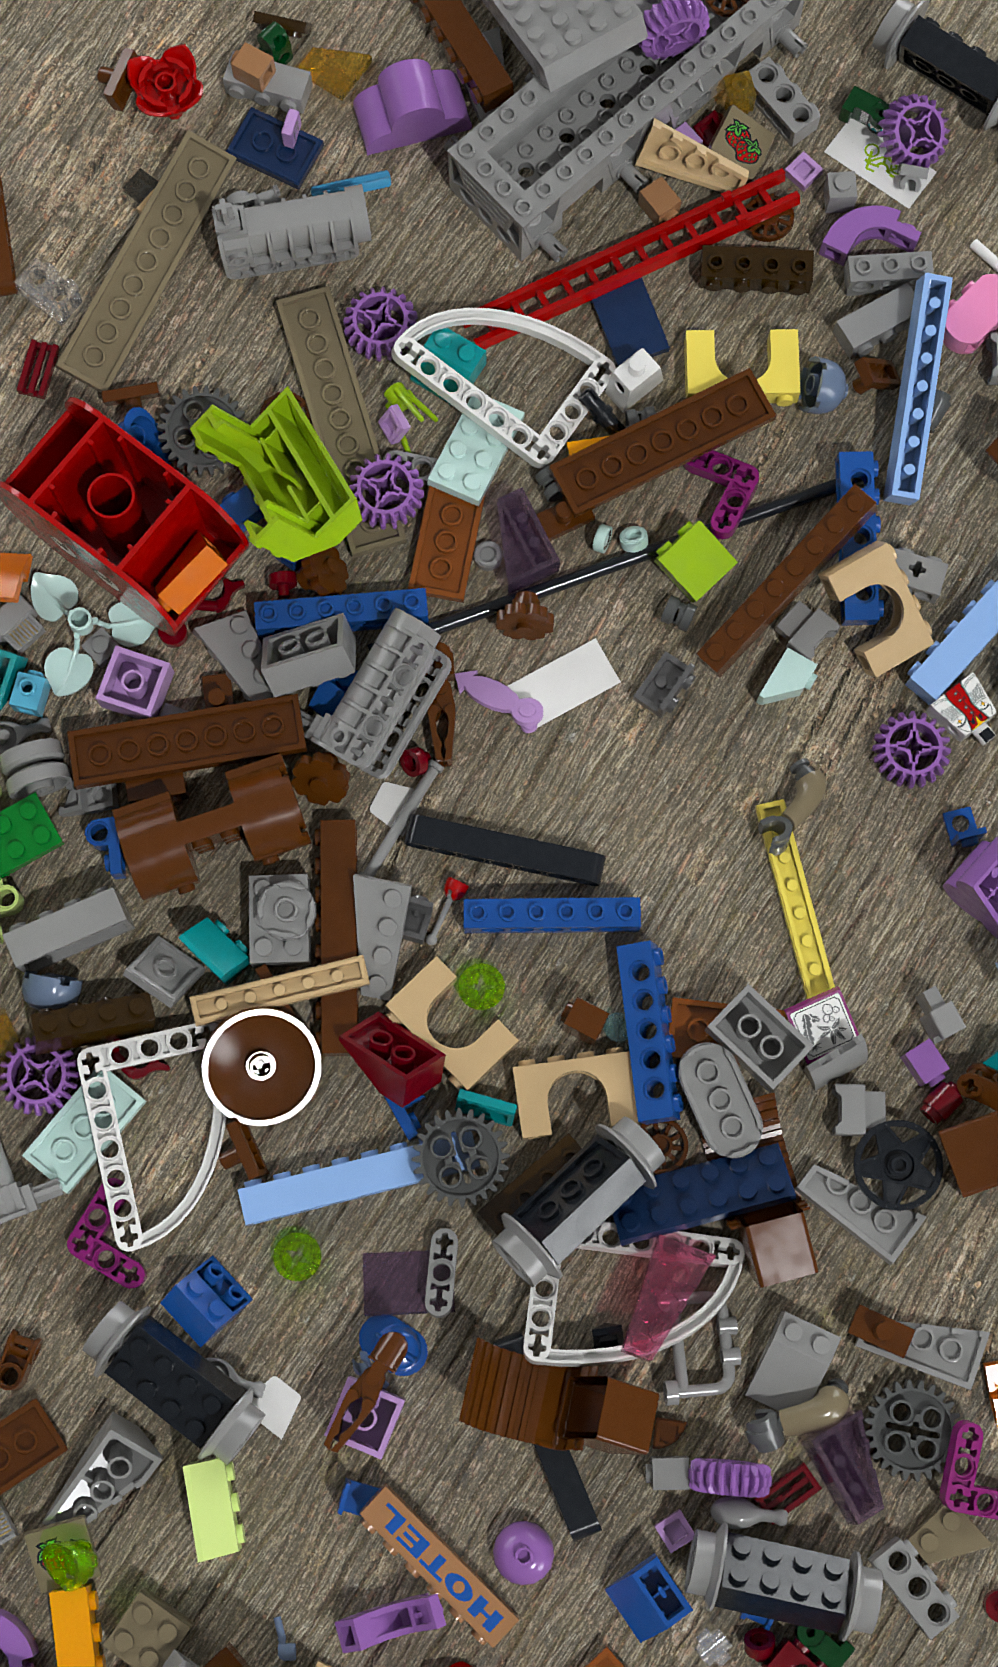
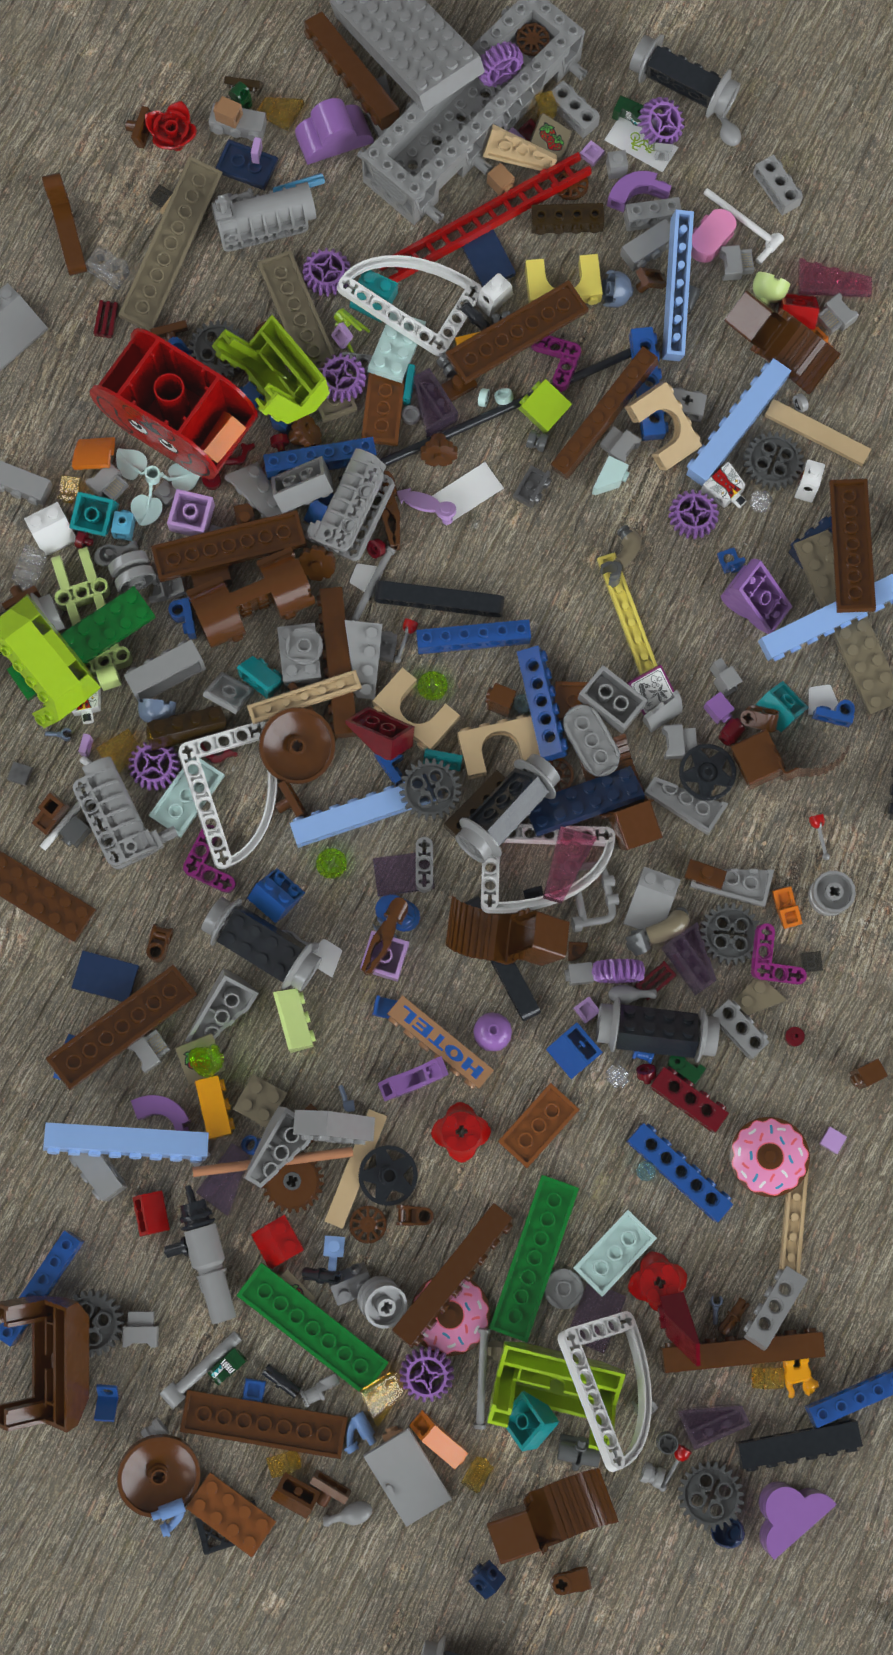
camera: 10 degrees left, 0 degrees up
none -> teal tile [403,364,416,406]

